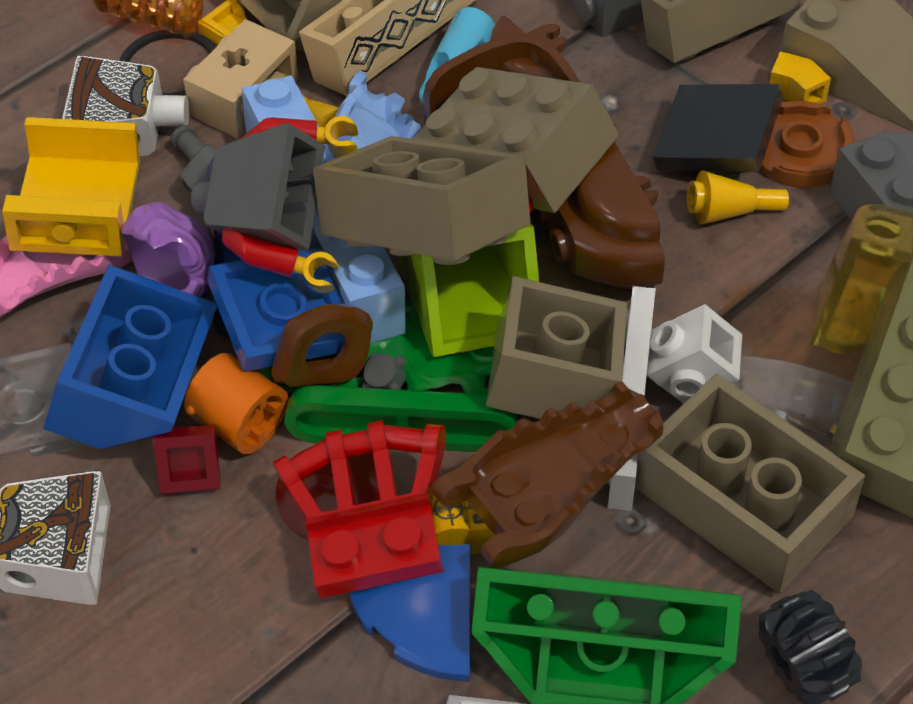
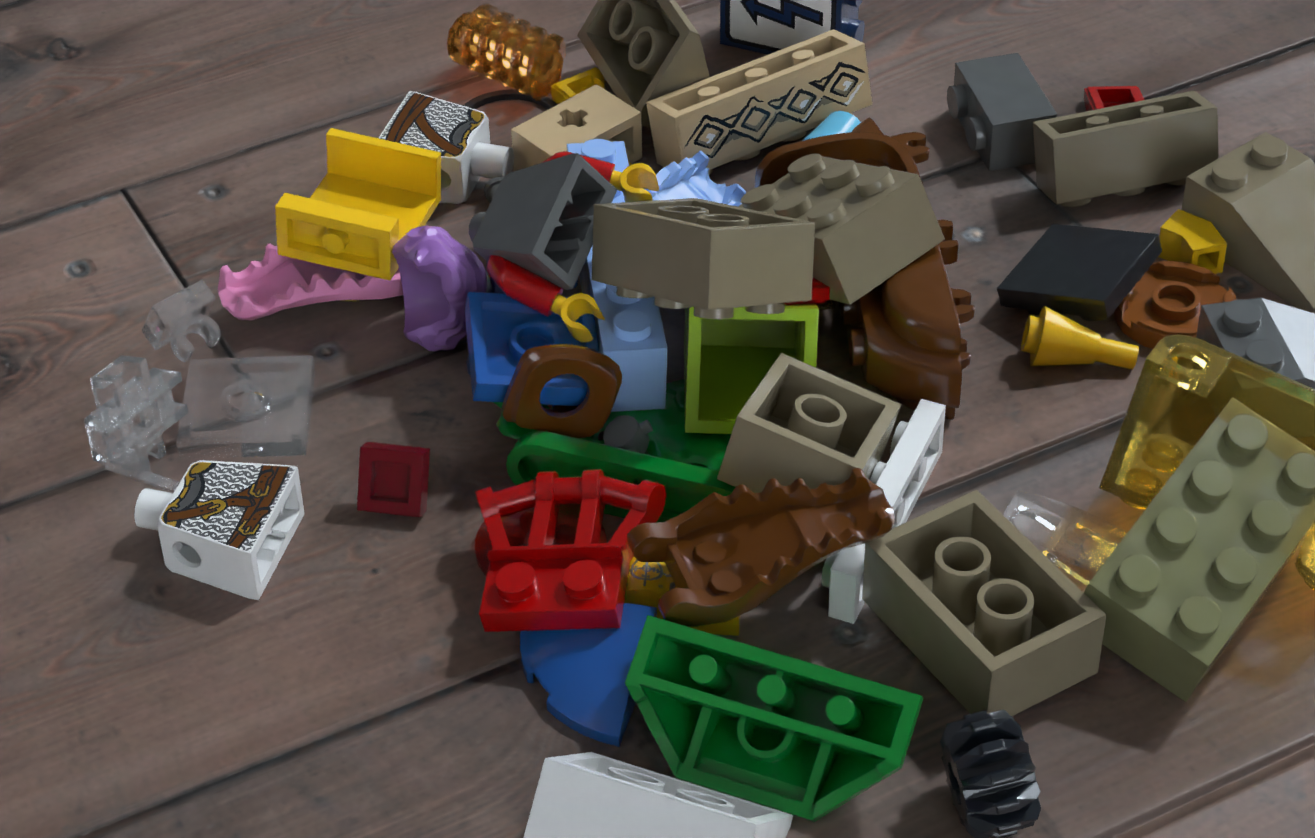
camera: 15 degrees right, 10 degrees down
blue slope [43,265,217,449] -> none
orange piece [184,353,288,454] -> none
white brick [647,304,742,404] -> none

